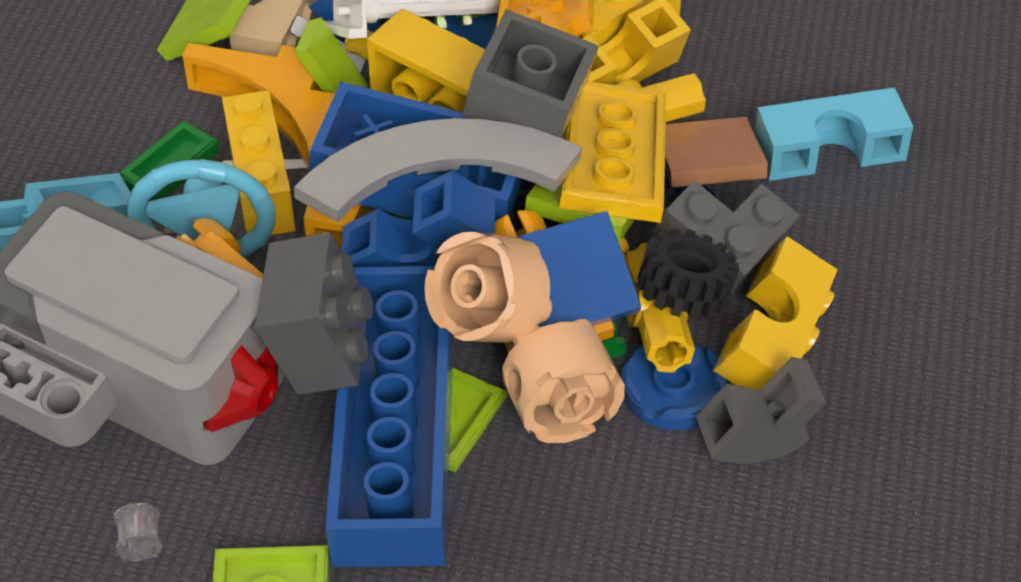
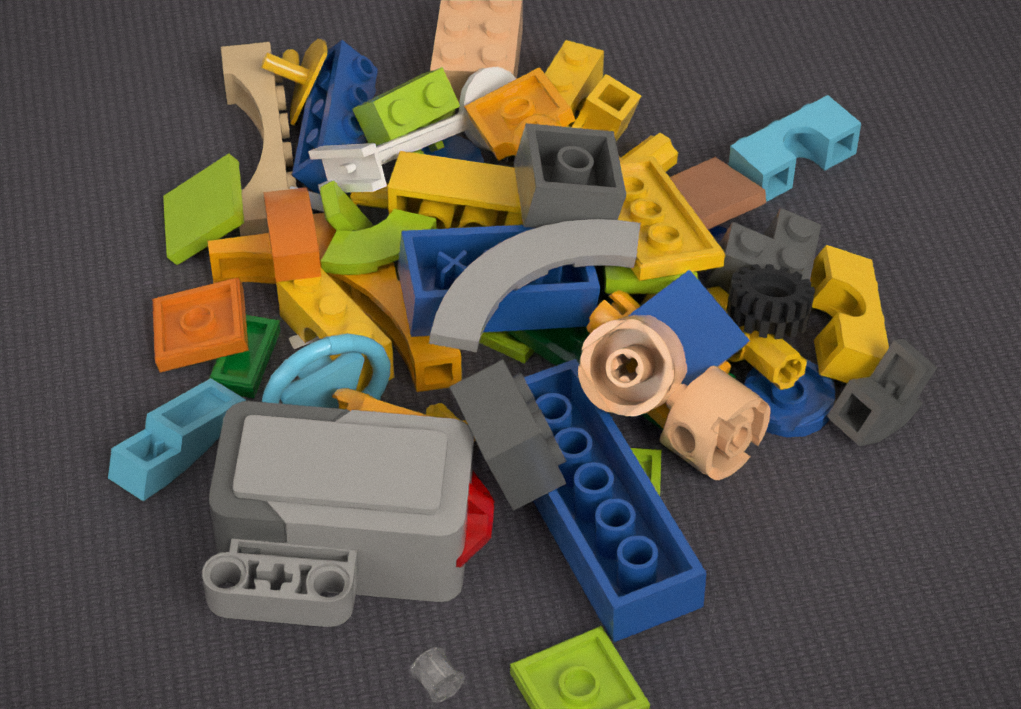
camera: 25 degrees left, 0 degrees up
blue arch [341,170,495,267] -> none
none -> orange tile [152,277,249,373]
none -> orange slope [263,187,321,282]
none -> lime tile [321,209,437,275]

